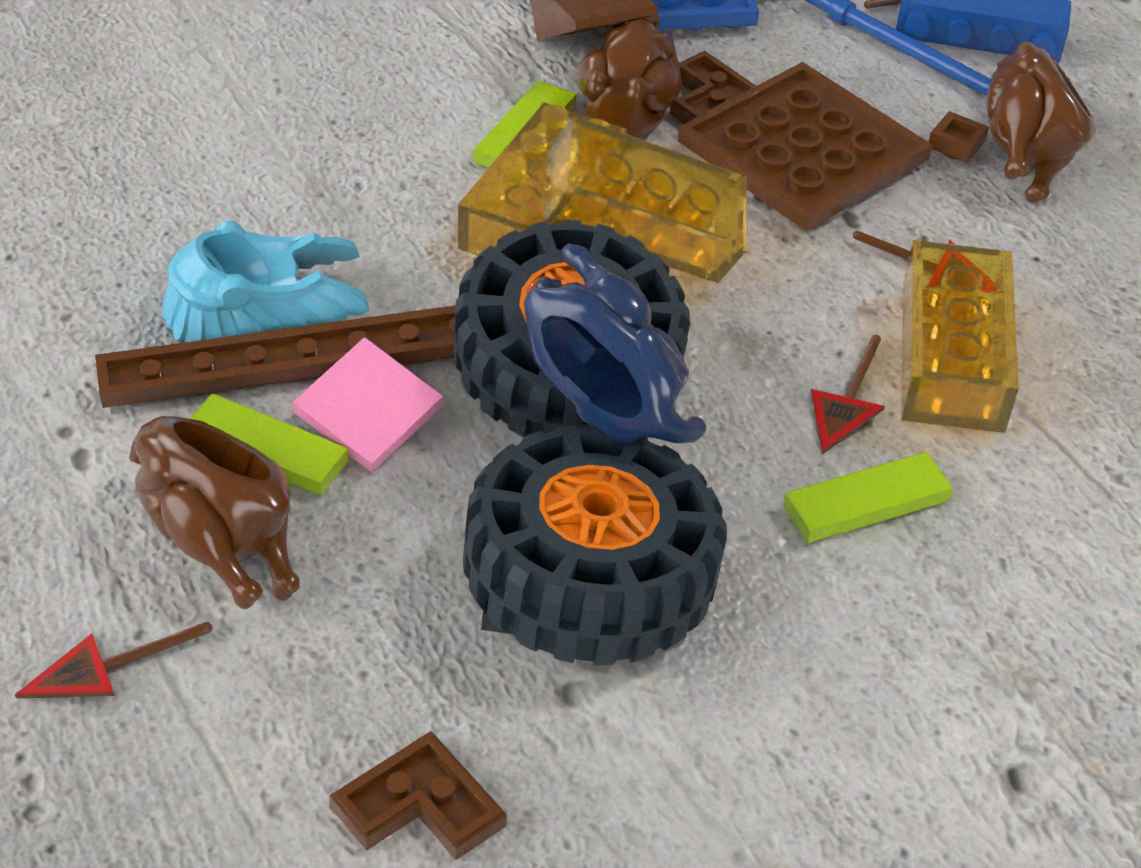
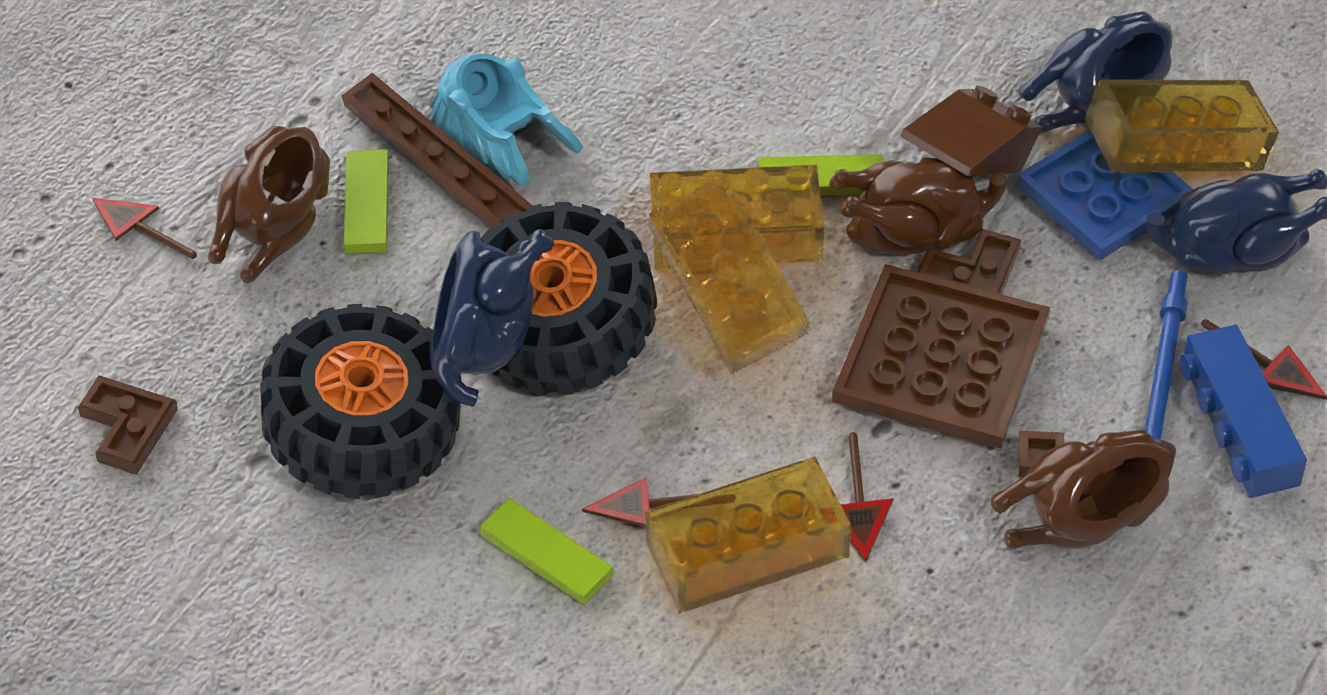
camera: 65 degrees right, 5 degrees up
bright pink tile [292,337,443,473] -> none

